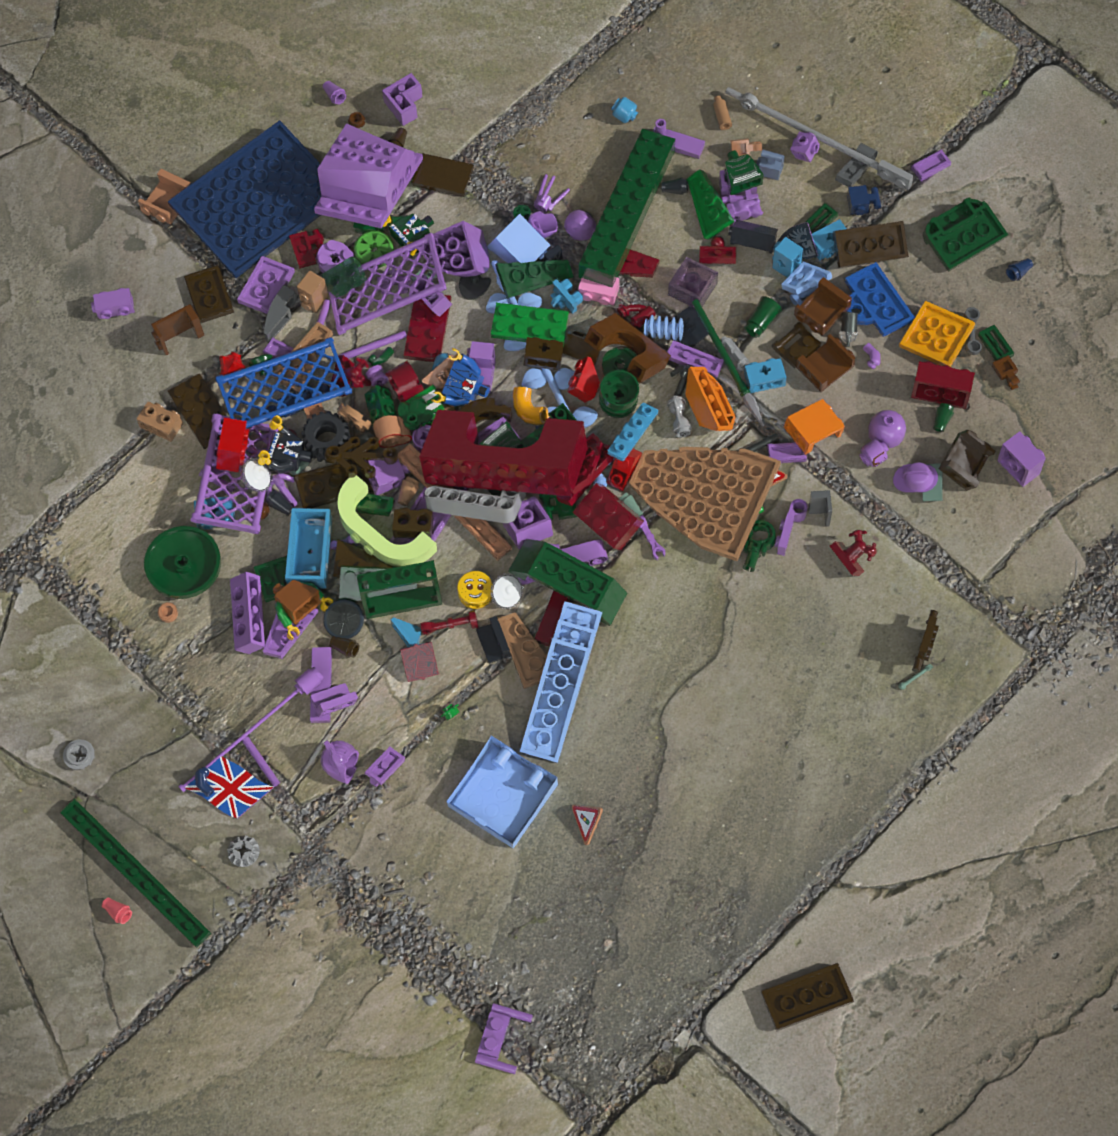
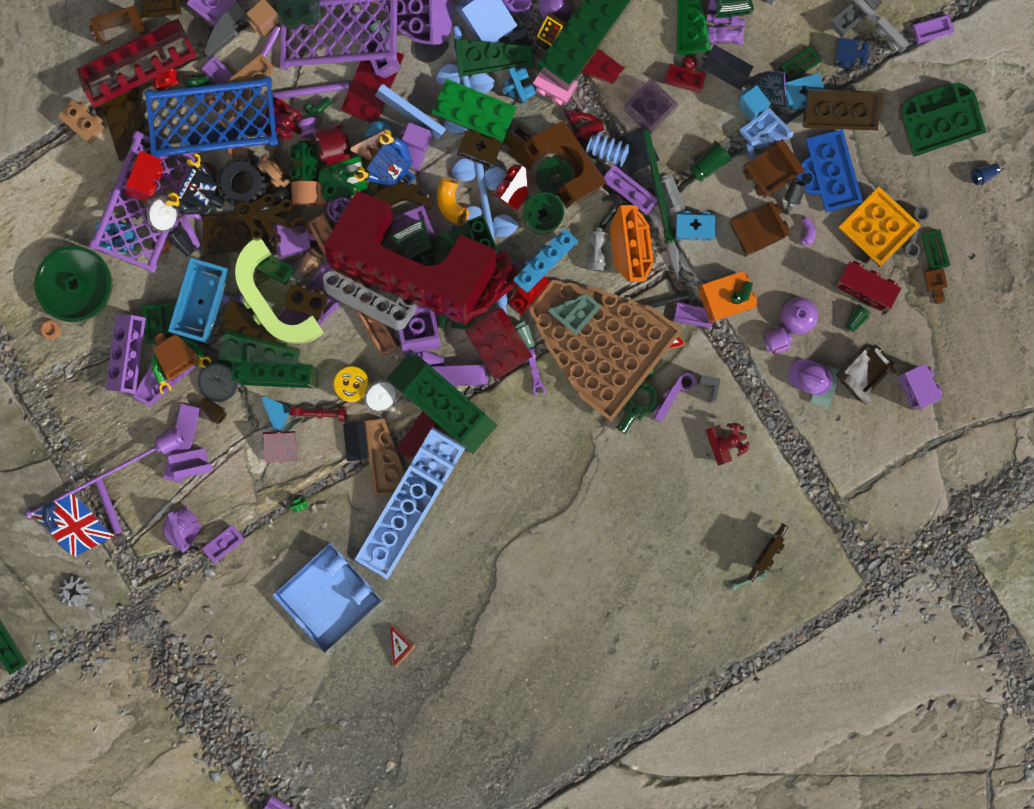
camera: 10 degrees right, 20 degrees up
dark brown plate [771,322,821,369] -> none
none -> dark red window [76,18,197,108]
none -> light blue tile [375,85,446,140]
none -> dark brown slope [536,13,565,50]
none -> sand green wing [548,293,601,336]
none -> dark green arm [730,281,753,305]

